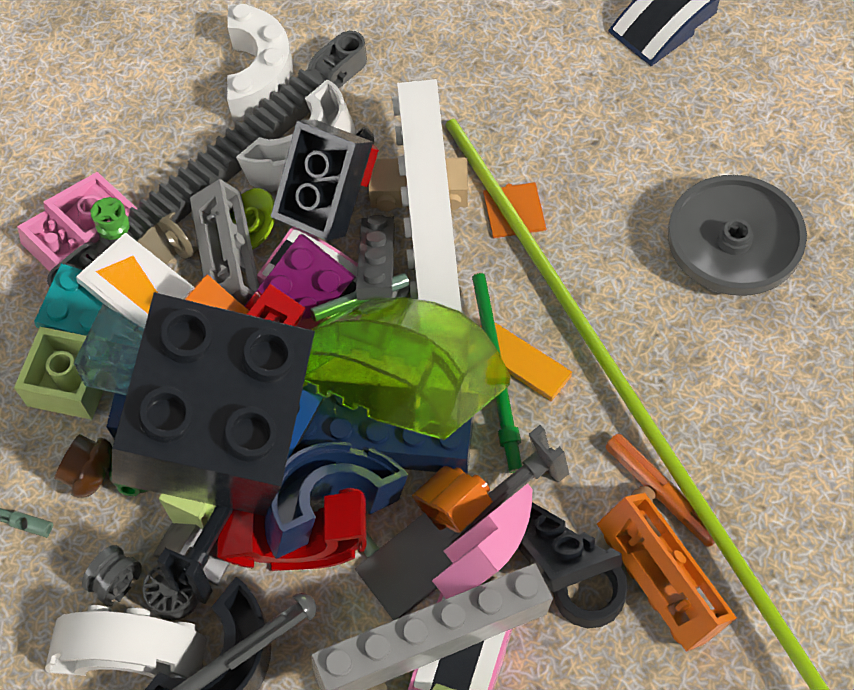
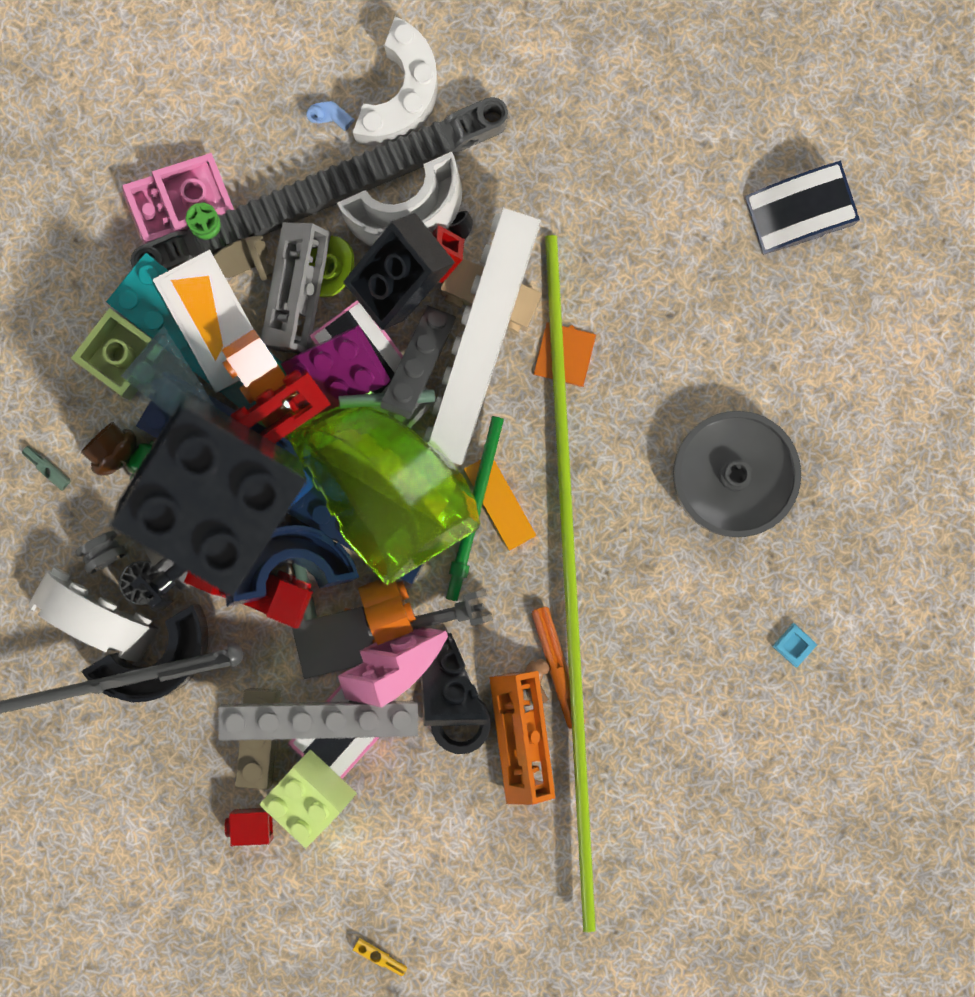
camera: 20 degrees right, 25 degrees up
none -> light blue arm [306,101,354,131]

